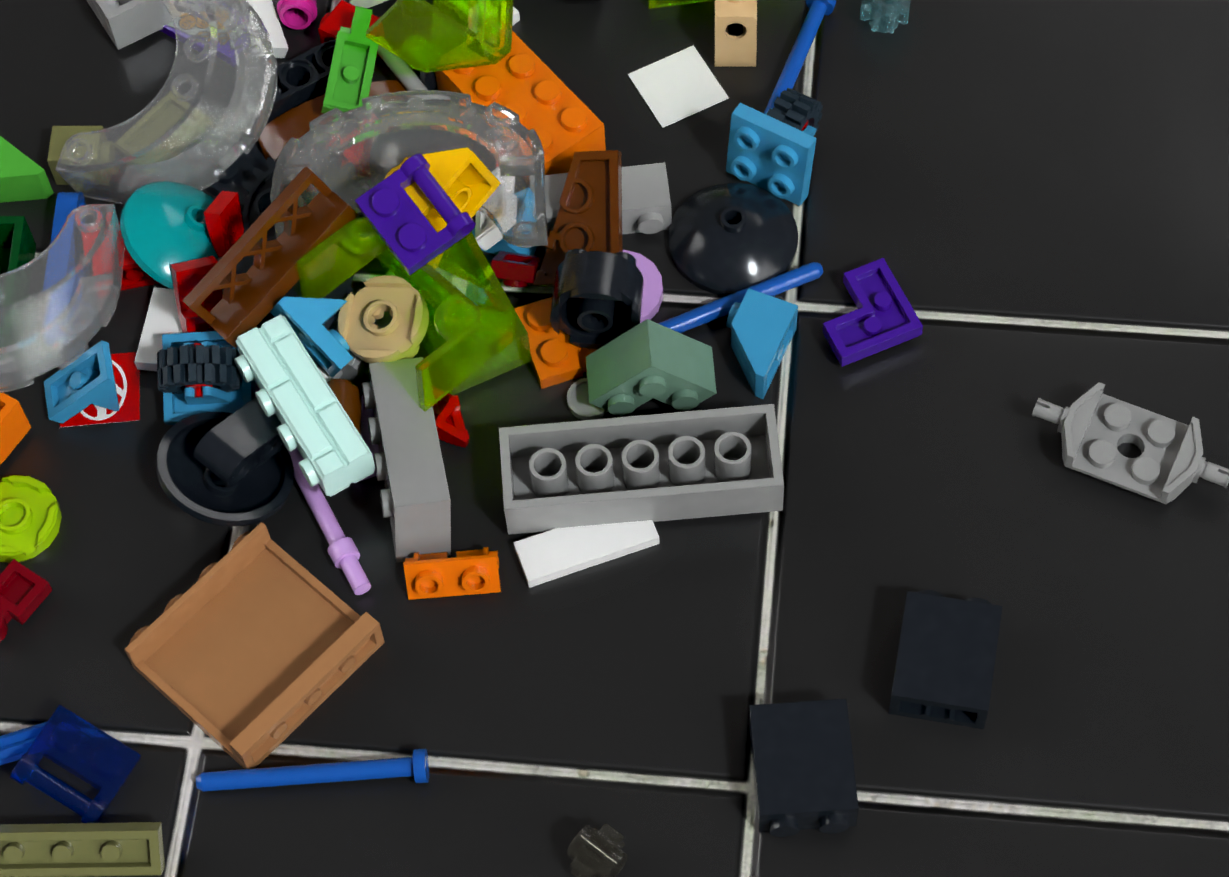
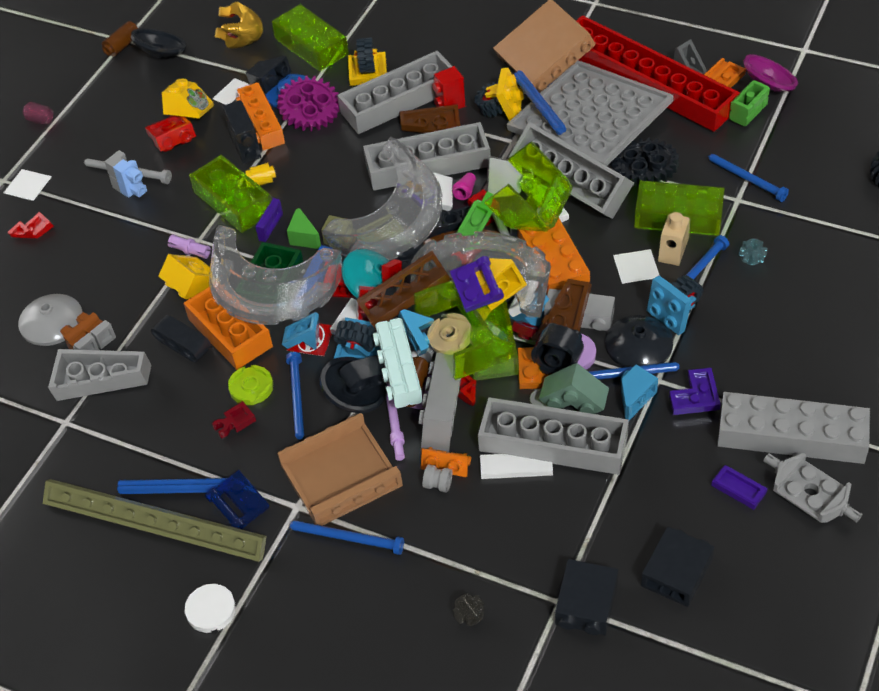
camera: 20 degrees right, 10 degrees down
none -> blue bar [286,352,304,439]
none -> light grey wheel [423,464,453,493]
none -> dark purple tile [711,465,767,510]
none -> light grey brick [718,392,870,464]

